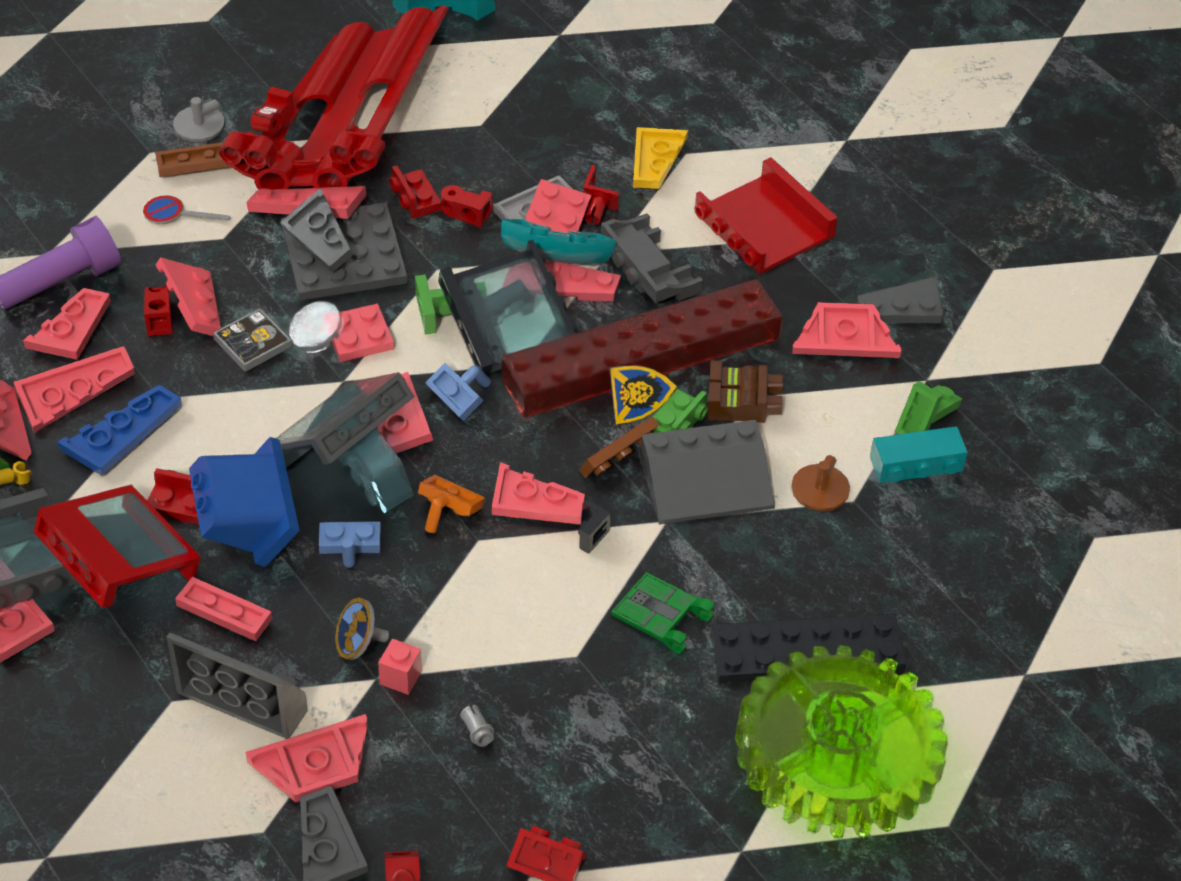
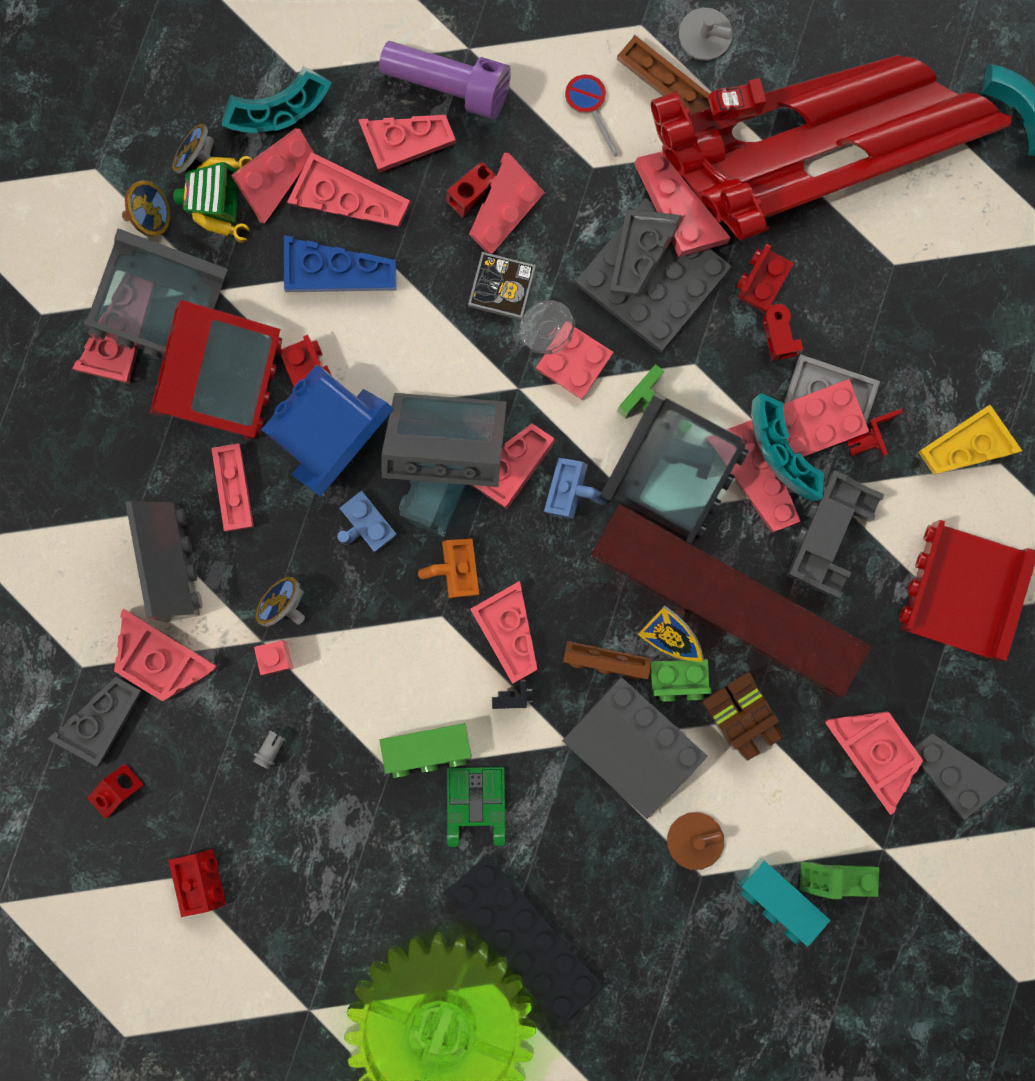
camera: 55 degrees right, 35 degrees up
none -> bright green brick [379,723,472,778]

